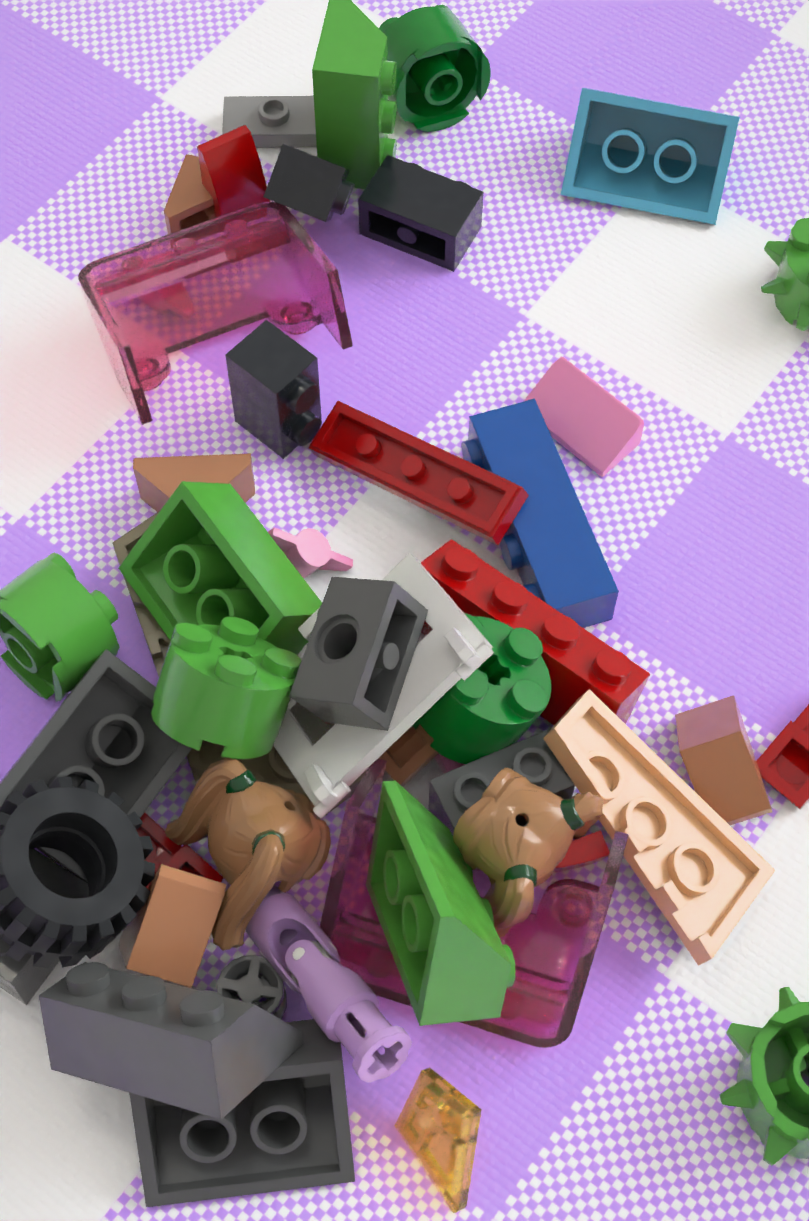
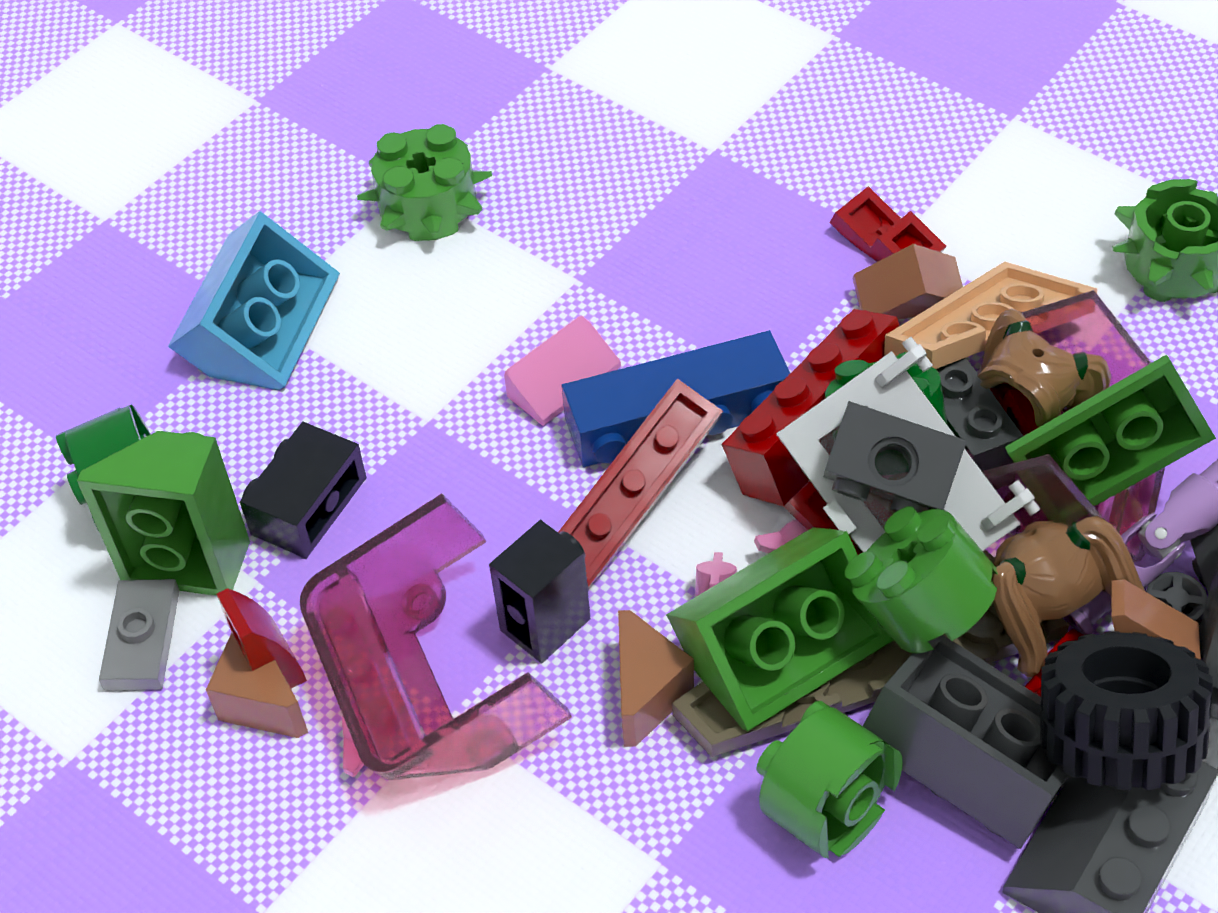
camera: 85 degrees left, 10 degrees down
black brick [263,144,355,222] -> none

